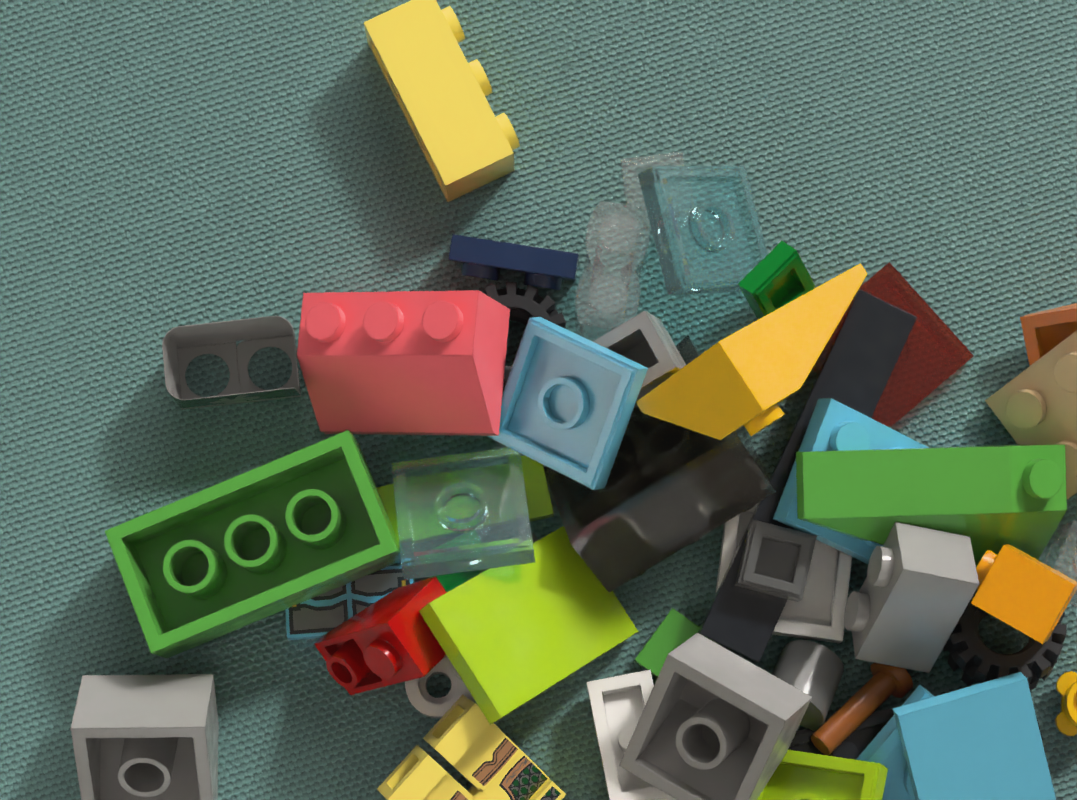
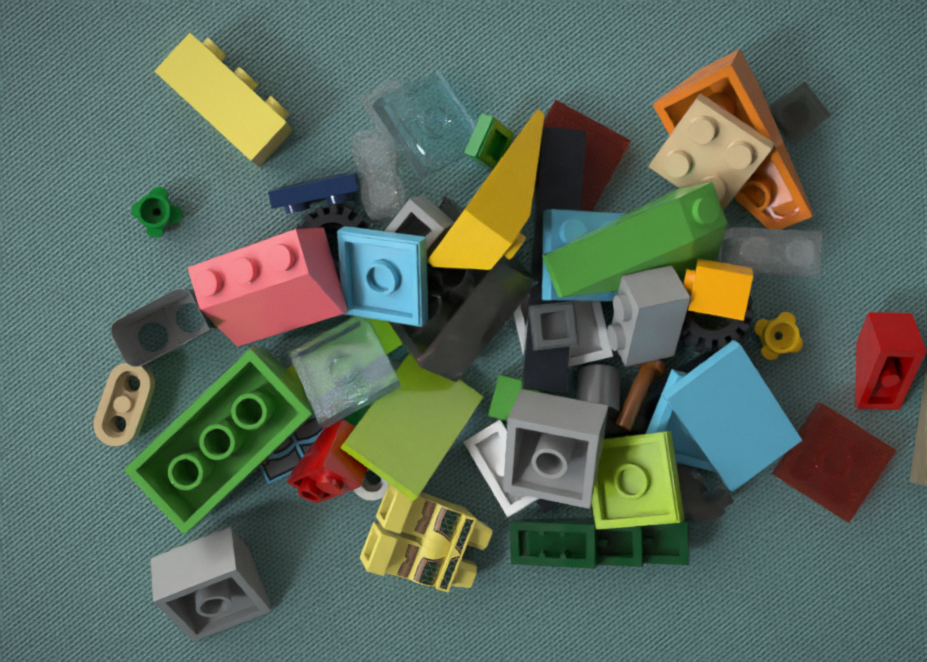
camera: 15 degrees left, 10 degrees up
none -> tan plate [94,363,155,446]
none -> green plate [131,187,183,238]

